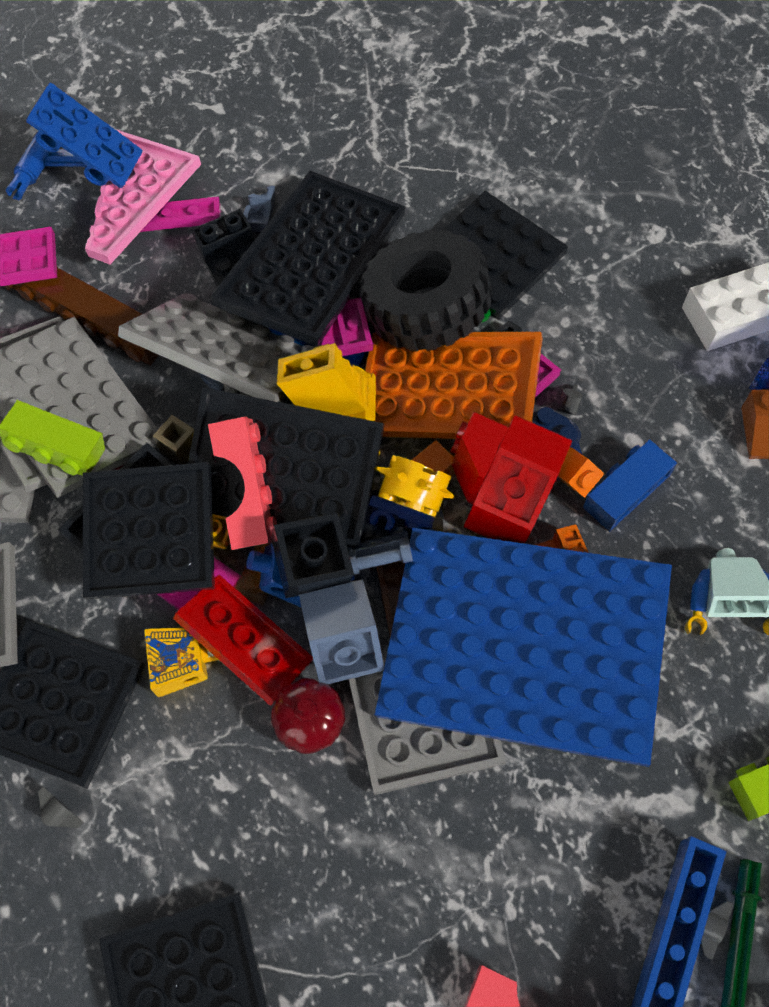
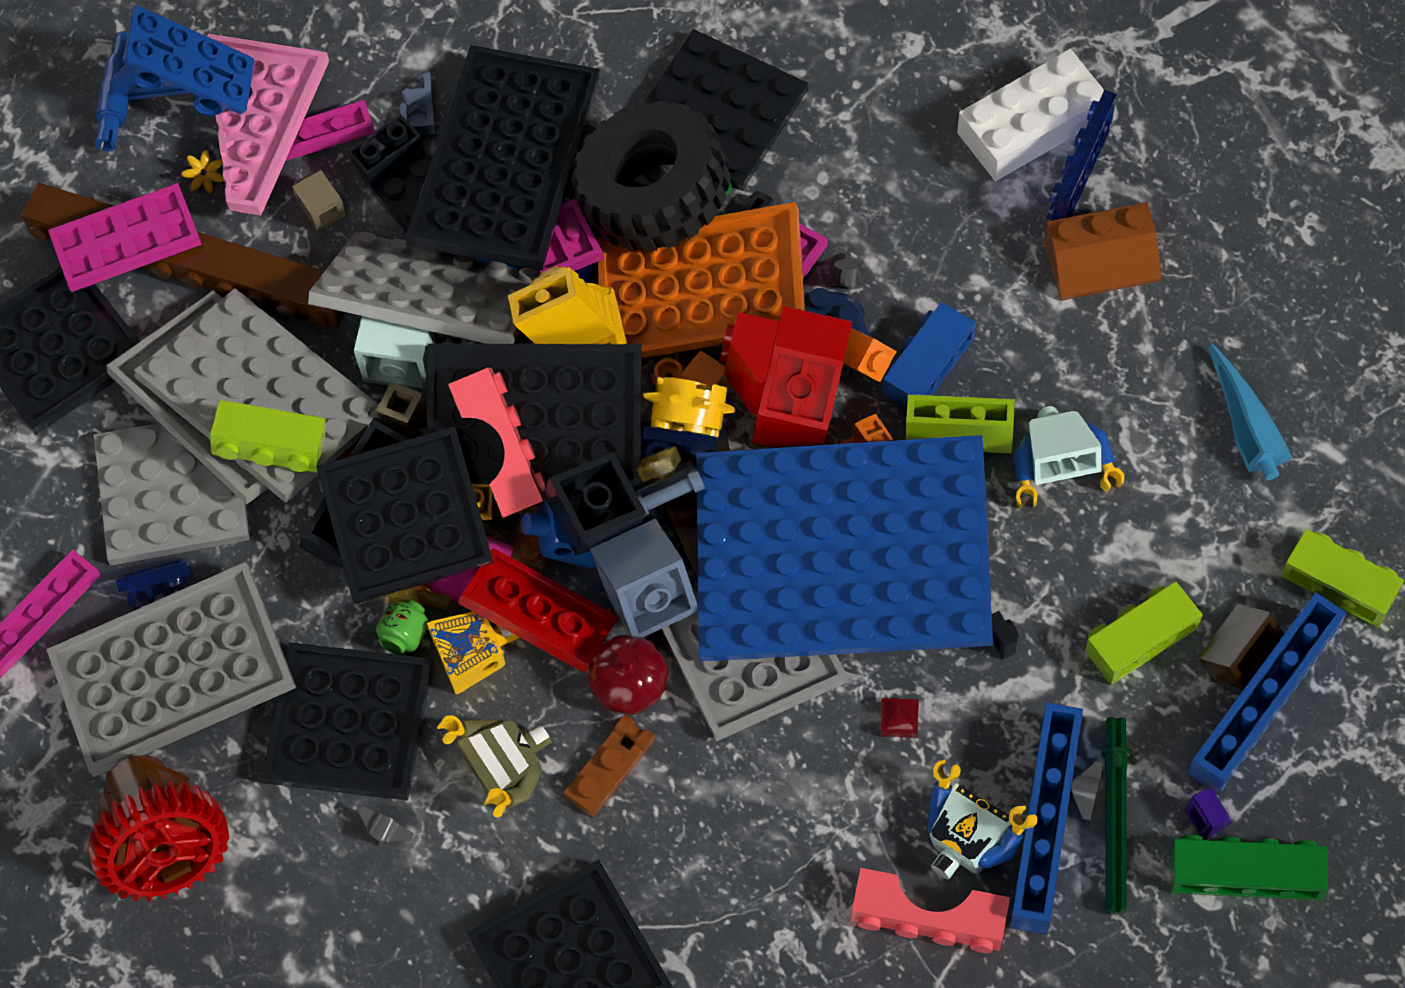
camera: 10 degrees left, 0 degrees up
none -> yellow plant [181,150,224,194]
none -> dark tan brick [292,170,346,232]
none -> light aqua brick [354,316,436,391]
none -> bright green head [376,599,429,655]
none -> clear yellow cone [385,585,451,610]
none -> torso [437,715,552,818]
none -> dark orange plate [563,714,656,818]
none -> clear yellow plate [637,446,681,482]
none -> orange plate [652,358,683,386]
none -> dark red tile [881,698,919,738]
none -> lime brick [906,394,1015,454]
none -> torso [928,759,1038,880]
none -> black plate [992,611,1019,659]

